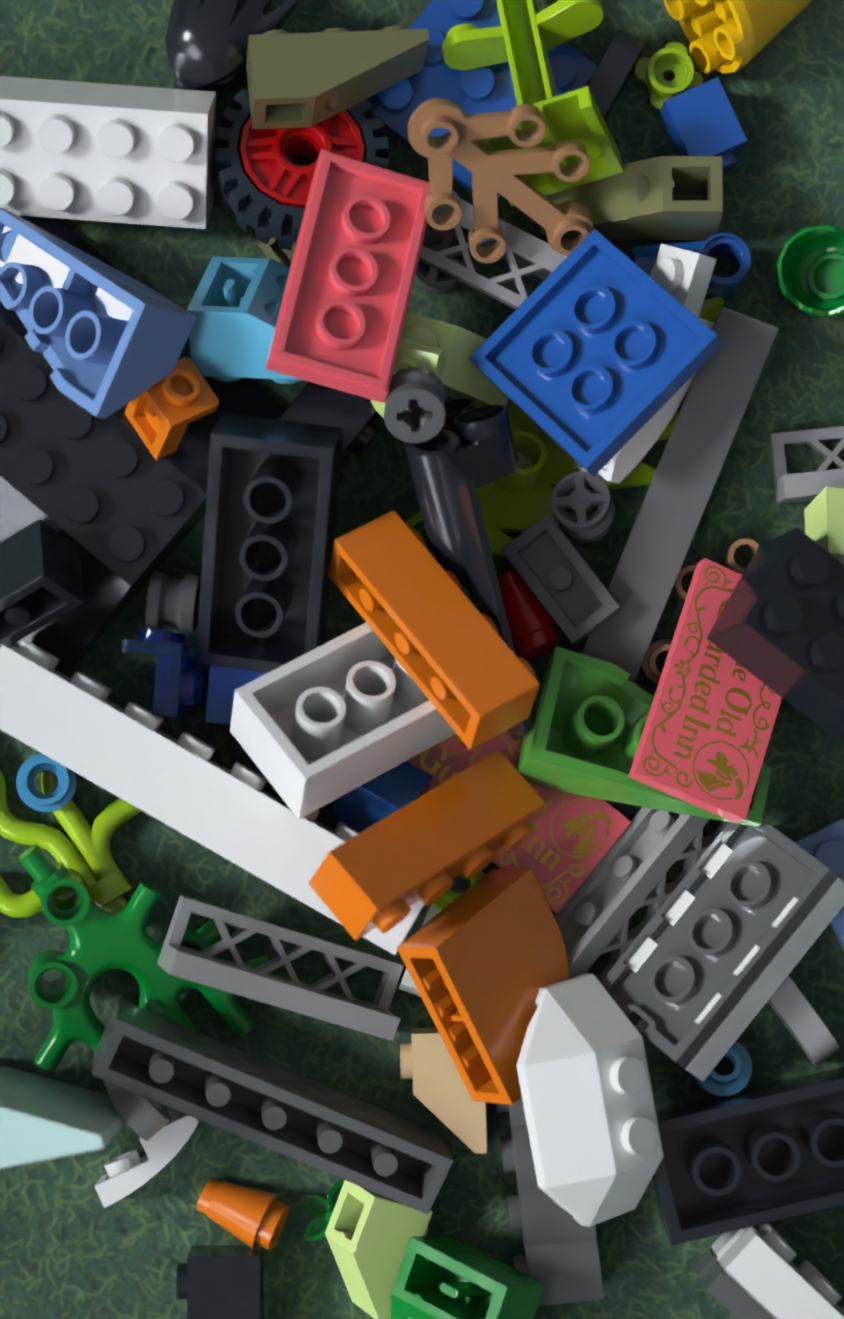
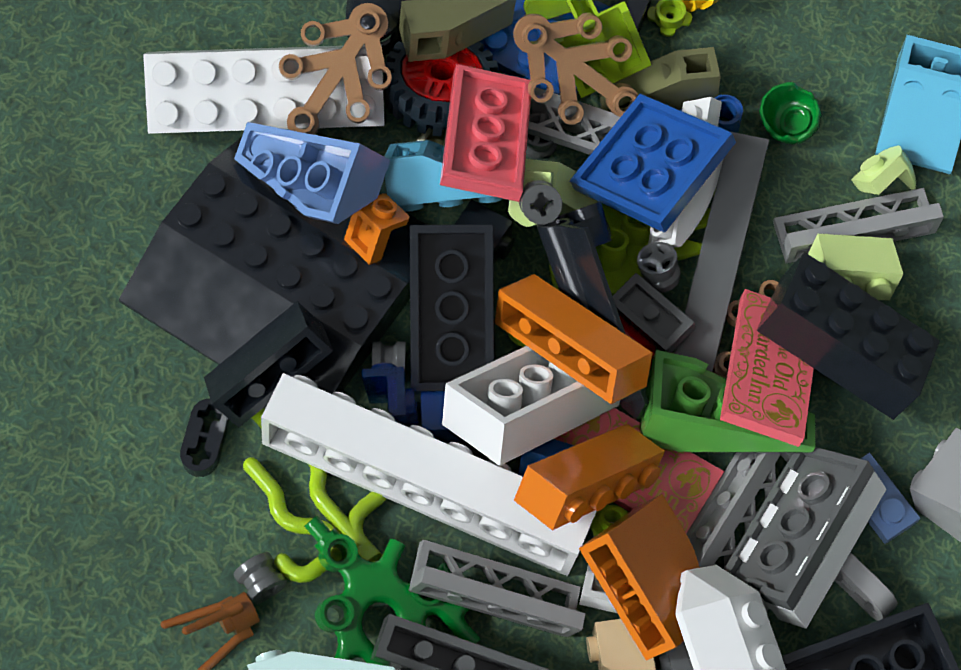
camera: 10 degrees left, 20 degrees down
dark azure plate [16,753,77,812] -> none
blue brick [659,77,747,174] -> none
dark azure plate [693,1041,752,1098] -> none
none -> medium nougat plant [279,3,392,135]

